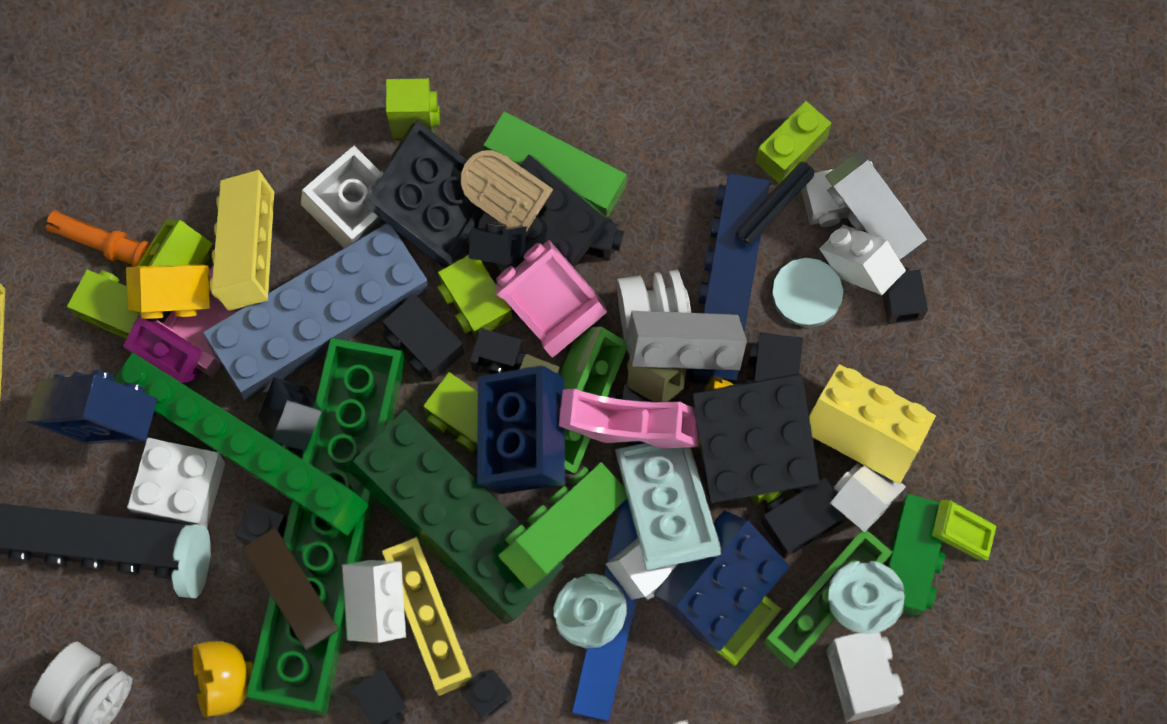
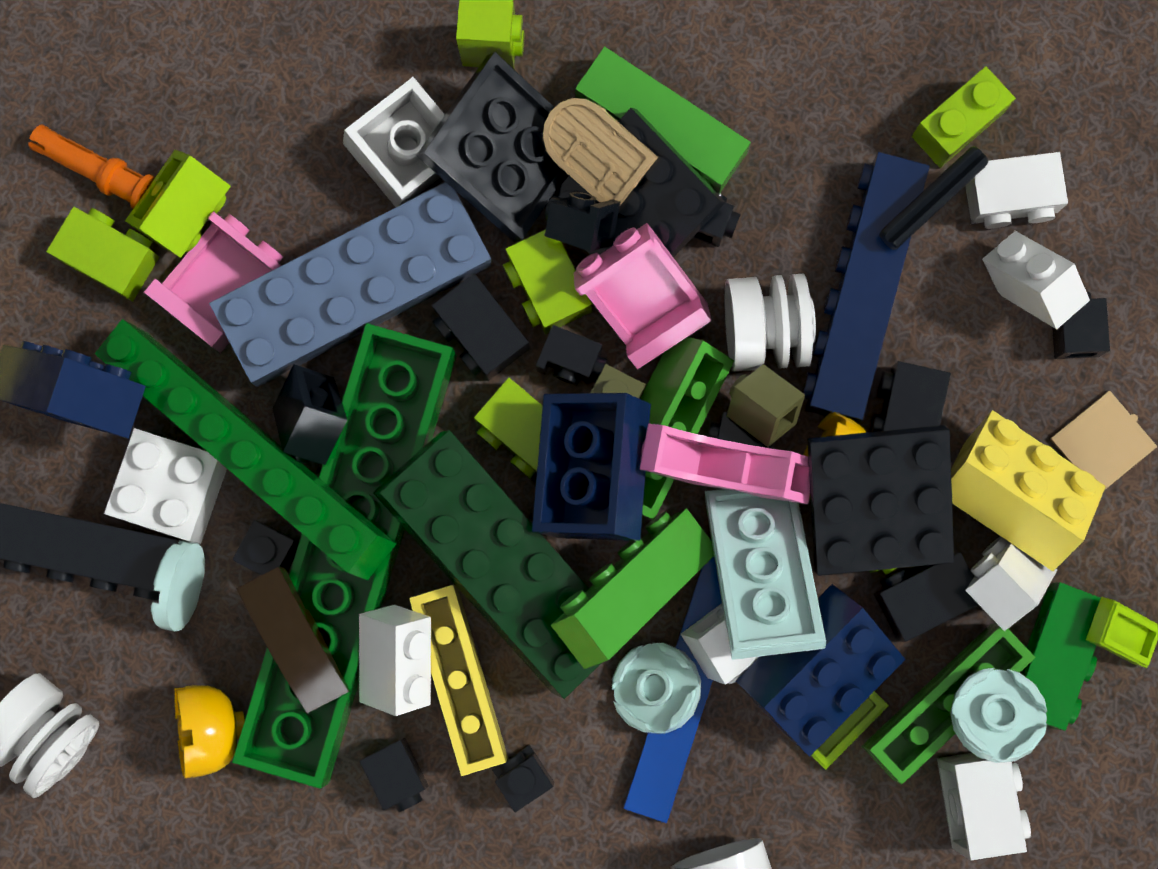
camera: 10 degrees right, 10 degrees up
magenta panel [123,315,203,383] -> none
yellow brick [126,264,210,319] -> none
light yellow brick [210,170,274,311] -> none
light grey brick [626,311,747,370] -> none
light aqua tile [772,258,843,328] -> none
brick [825,150,927,260] -> none
none -> tan piece [1050,390,1157,490]

